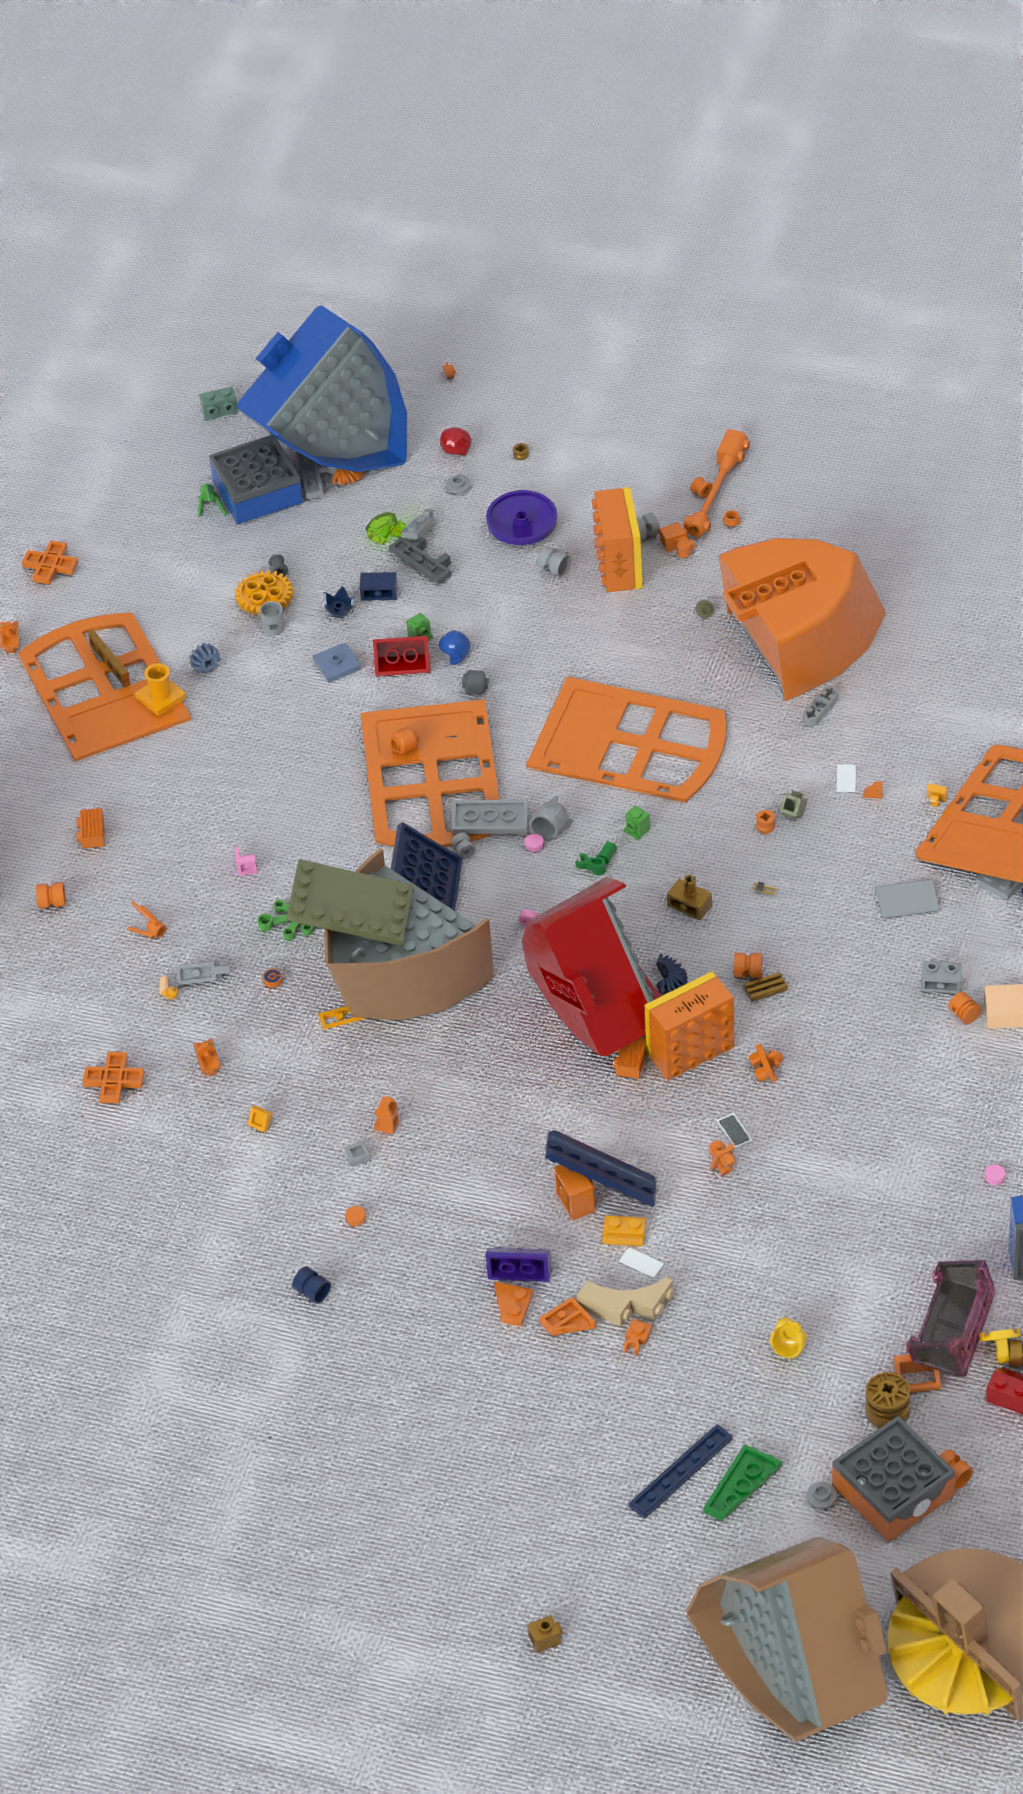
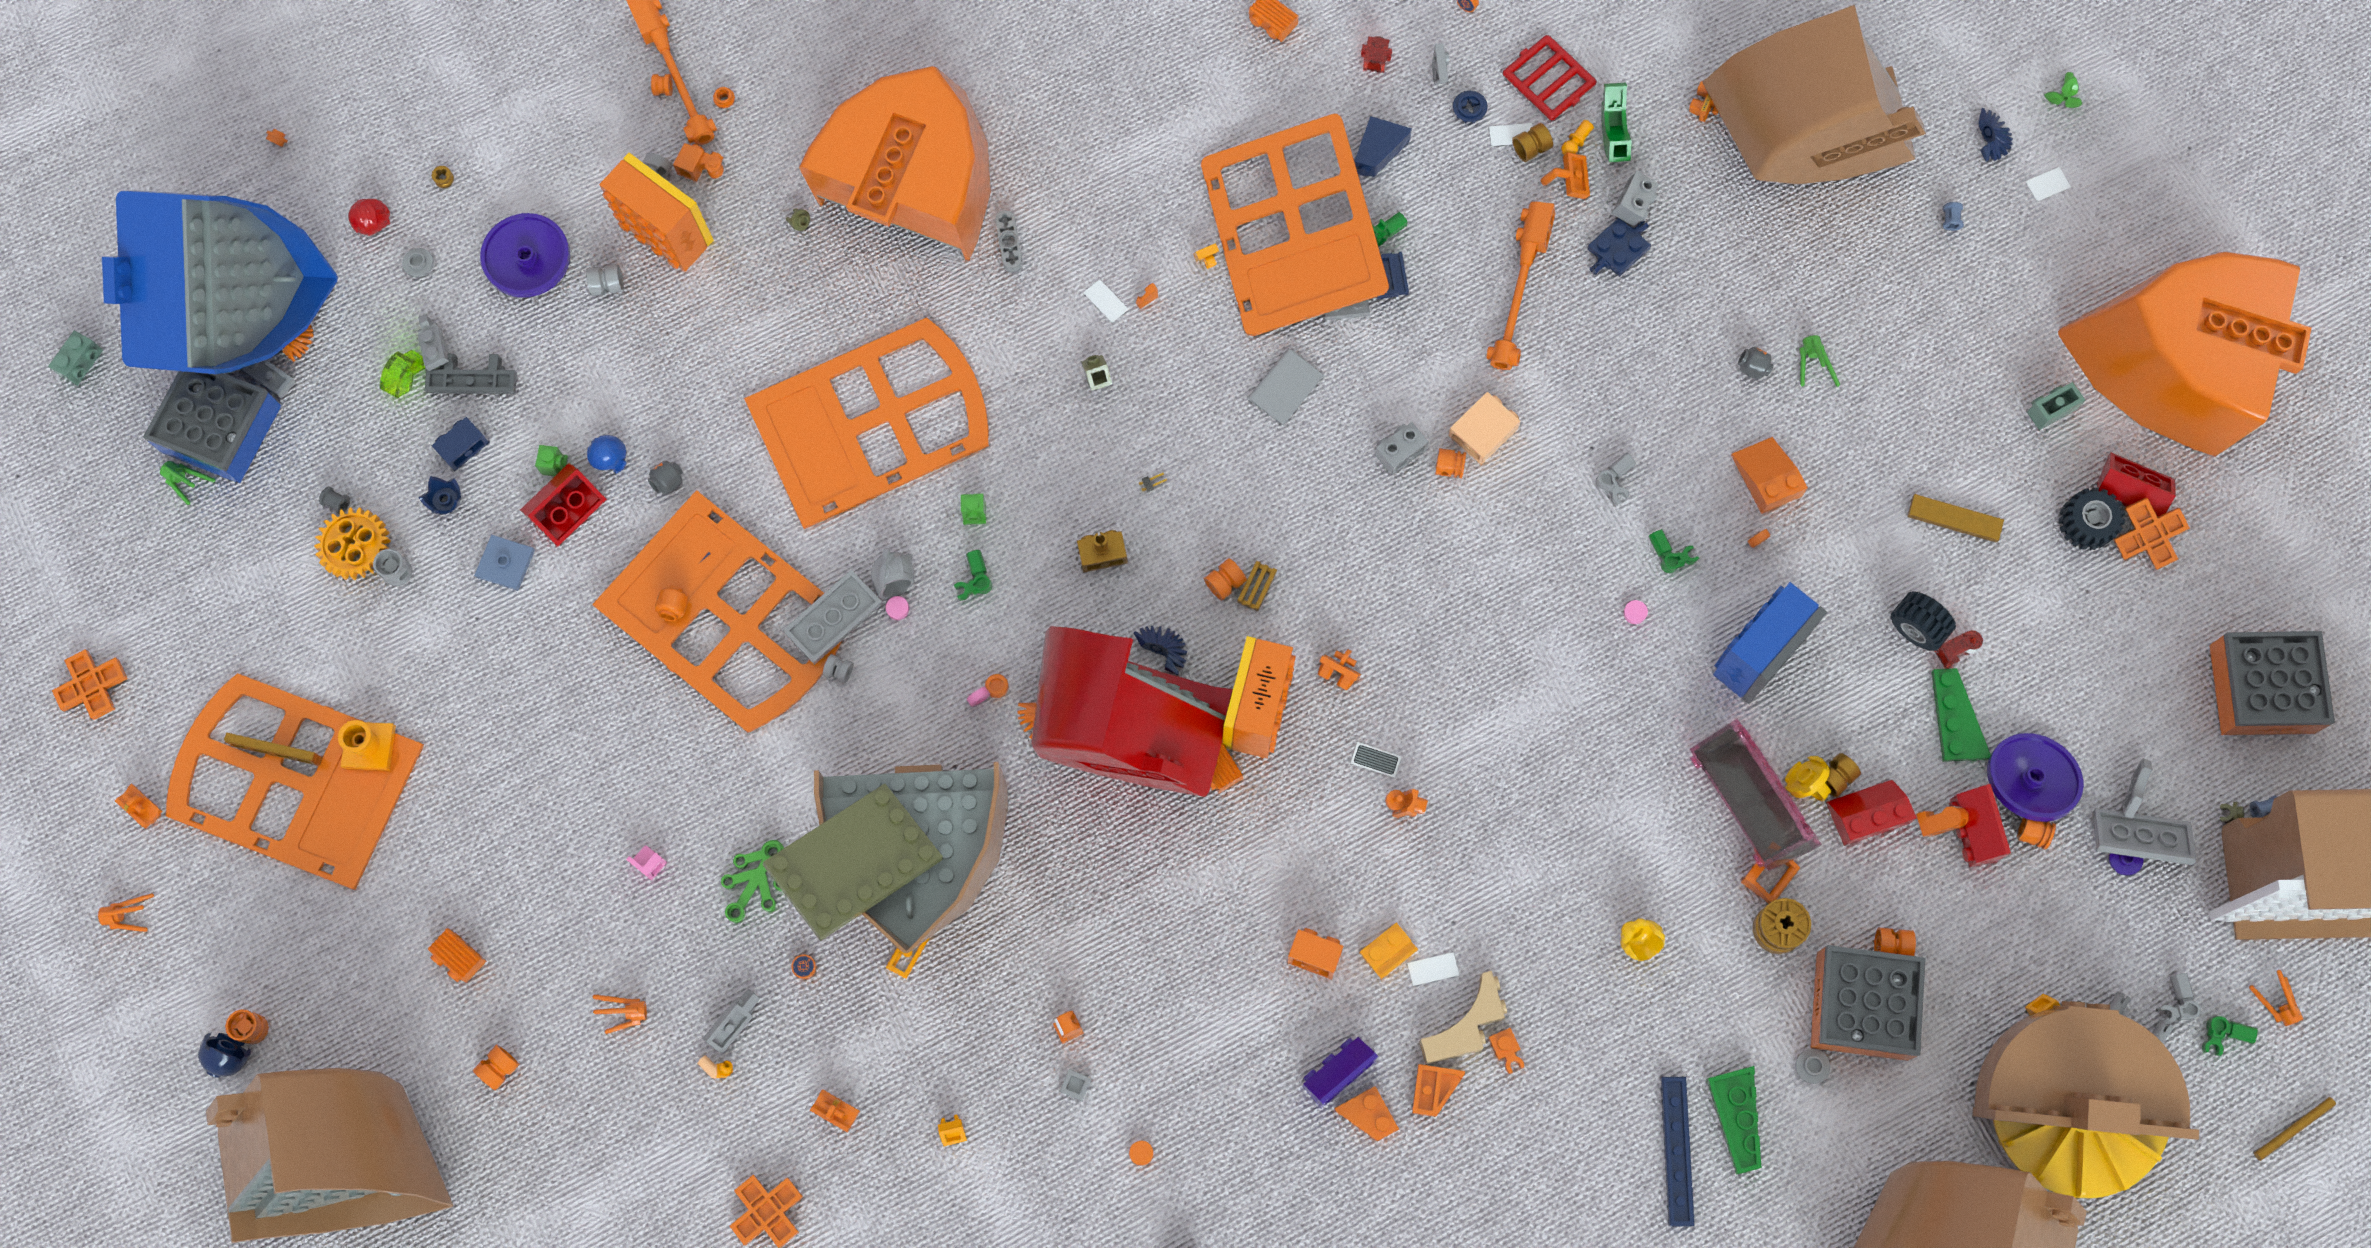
camera: 45 degrees left, 25 degrees up
sand blue gear [189,642,221,674] -> none
dark blue plate [391,822,463,911] -> none
dark blue plate [545,1130,657,1208] -> none
orange wheel [756,810,775,834] -> none

